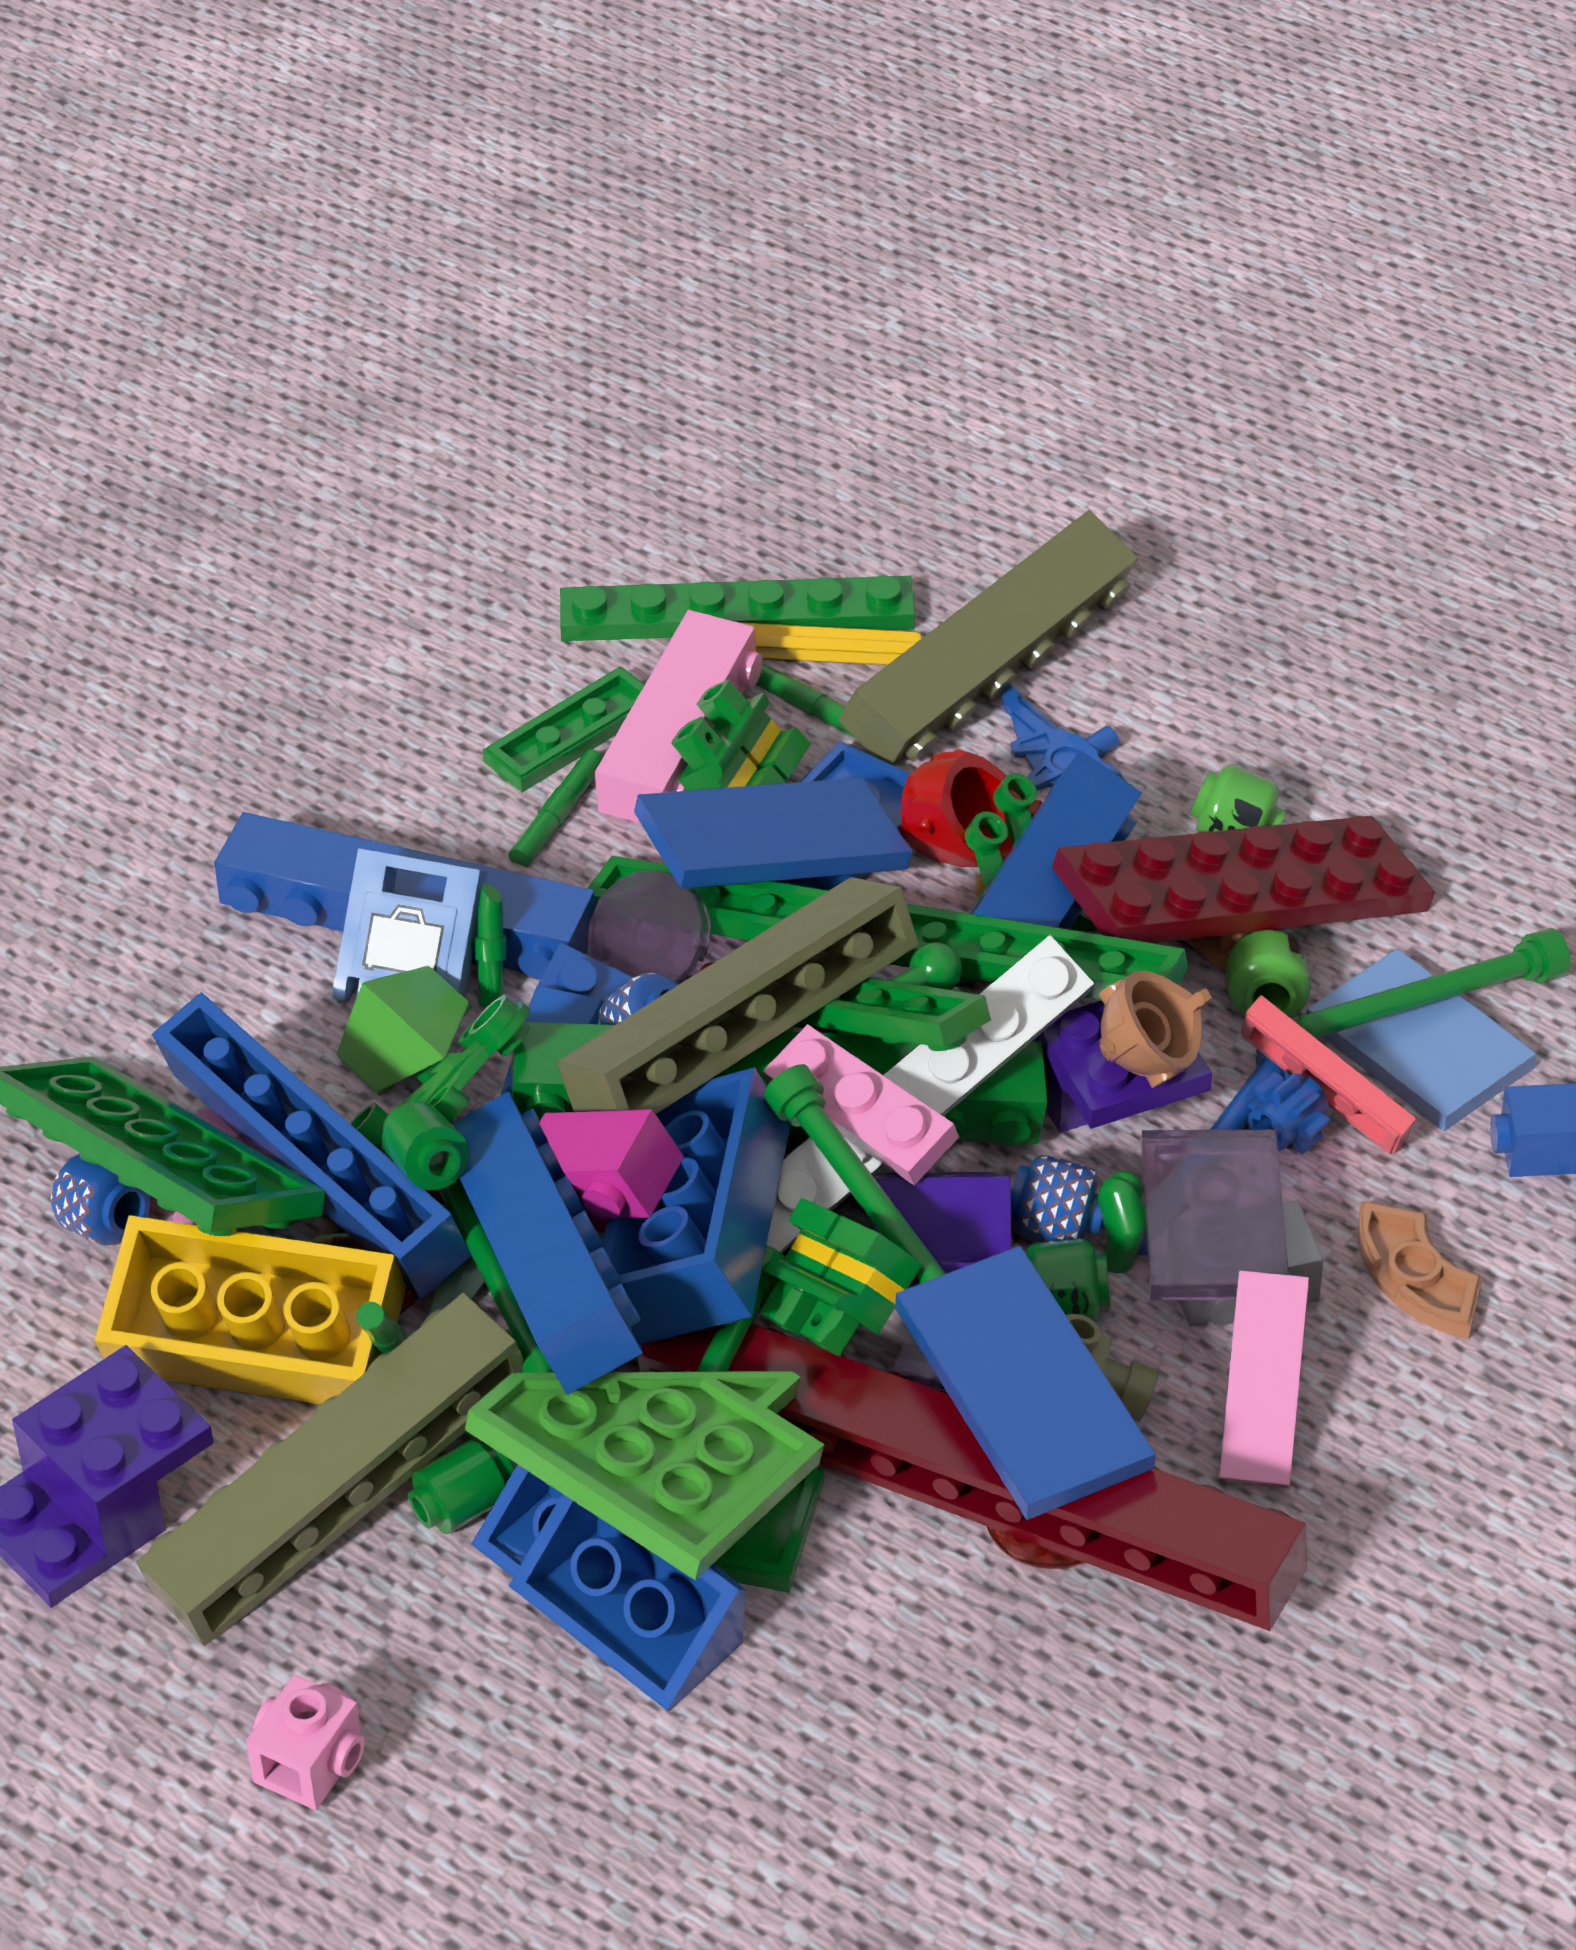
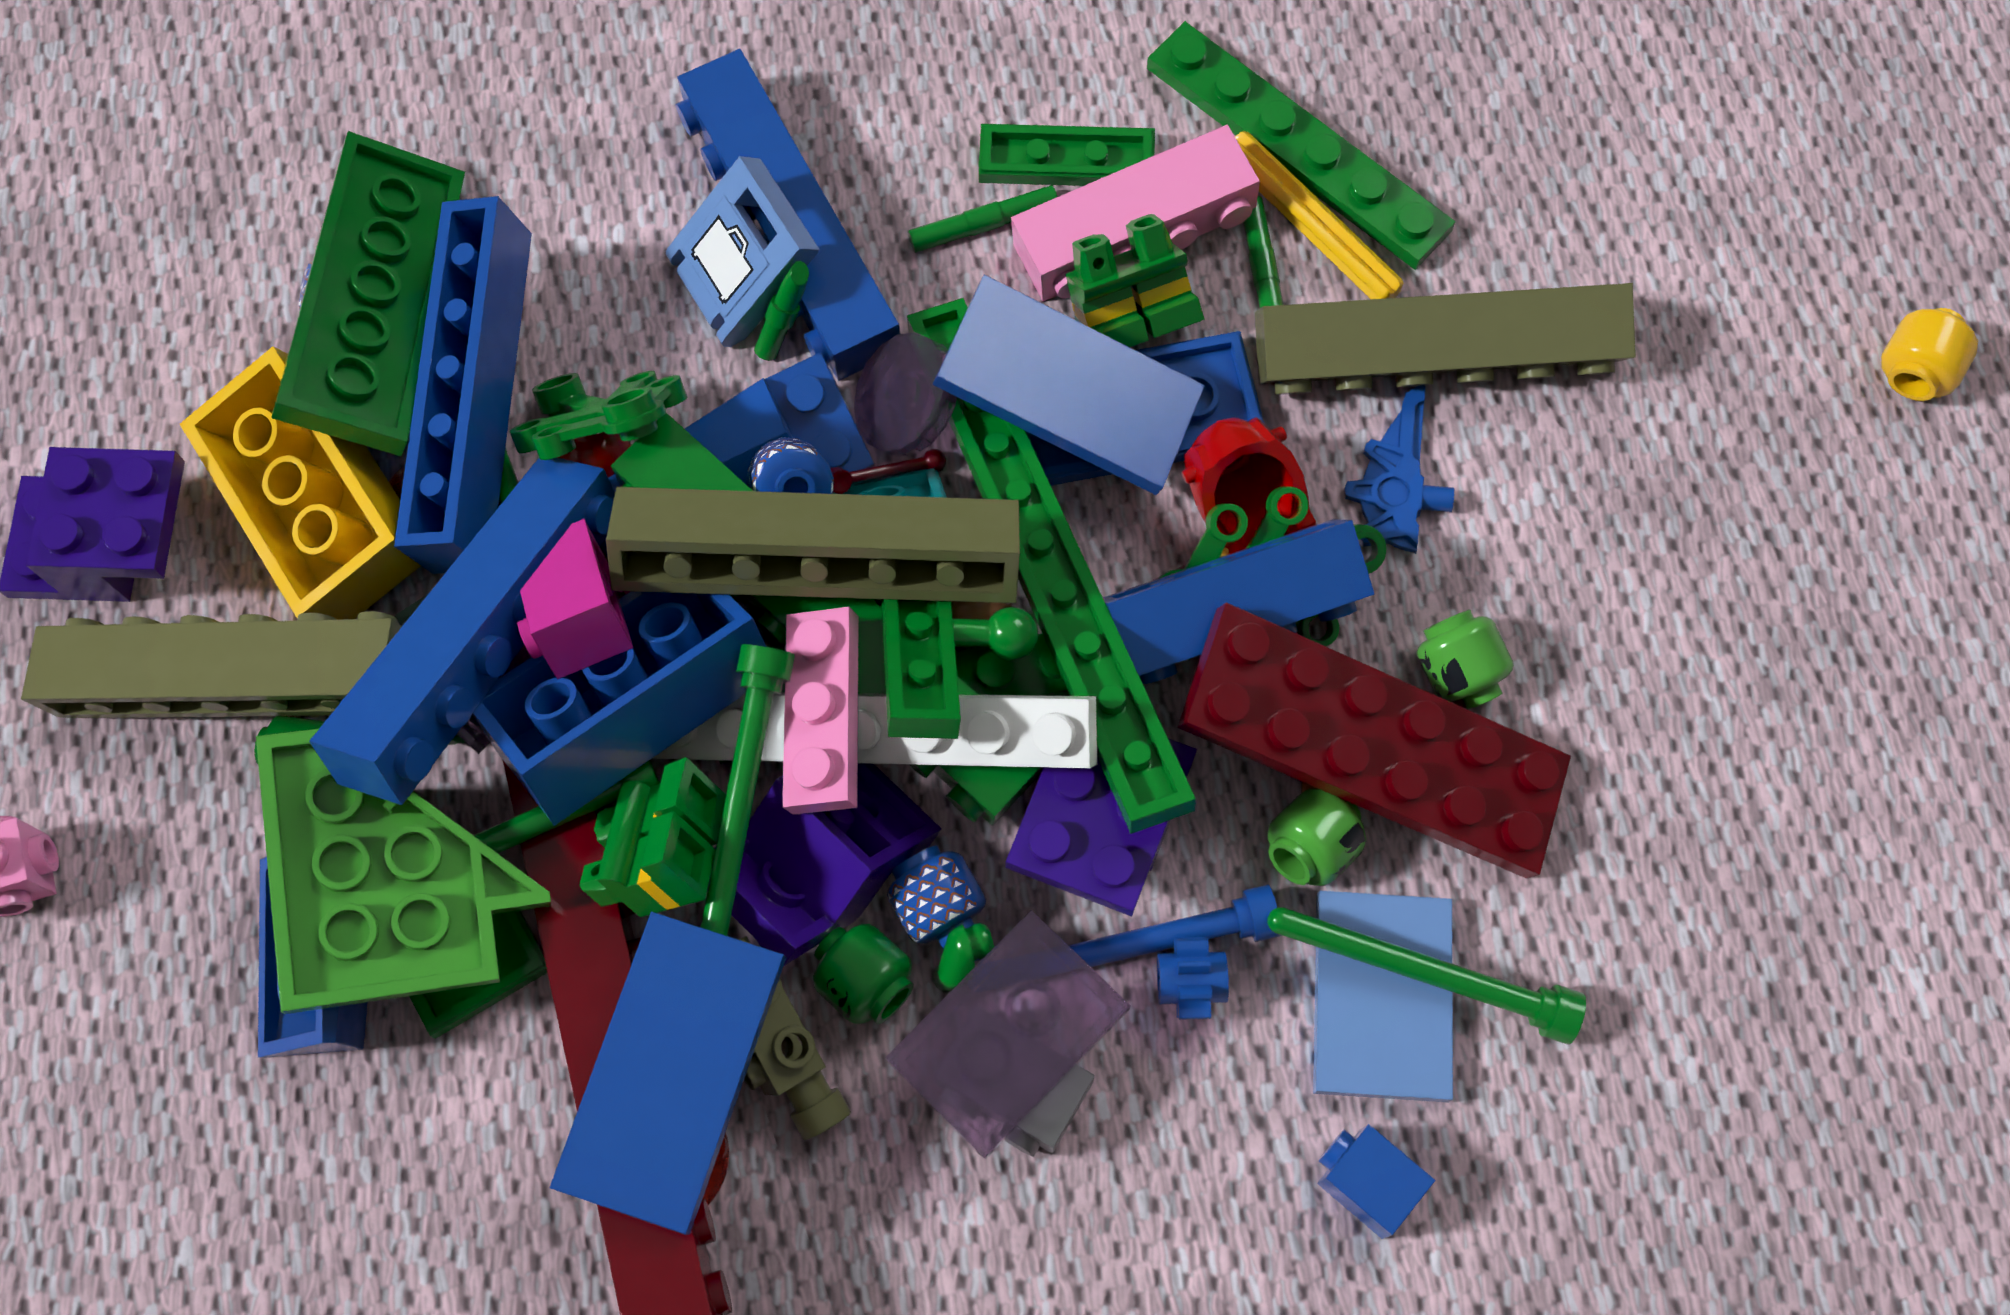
camera: 45 degrees right, 25 degrees up
bright green slope [336,965,473,1096] -> none
green piece [356,1302,407,1354] -> none
green brick [382,1103,469,1190] -> none
nougat helmet [1098,971,1212,1088] -> none
bright pink tile [1219,1271,1309,1487] -> none
coral tile [1240,995,1416,1154] -> none
nougat tile [1358,1201,1482,1339] -> none
none -> yellow head [1881,308,1978,401]

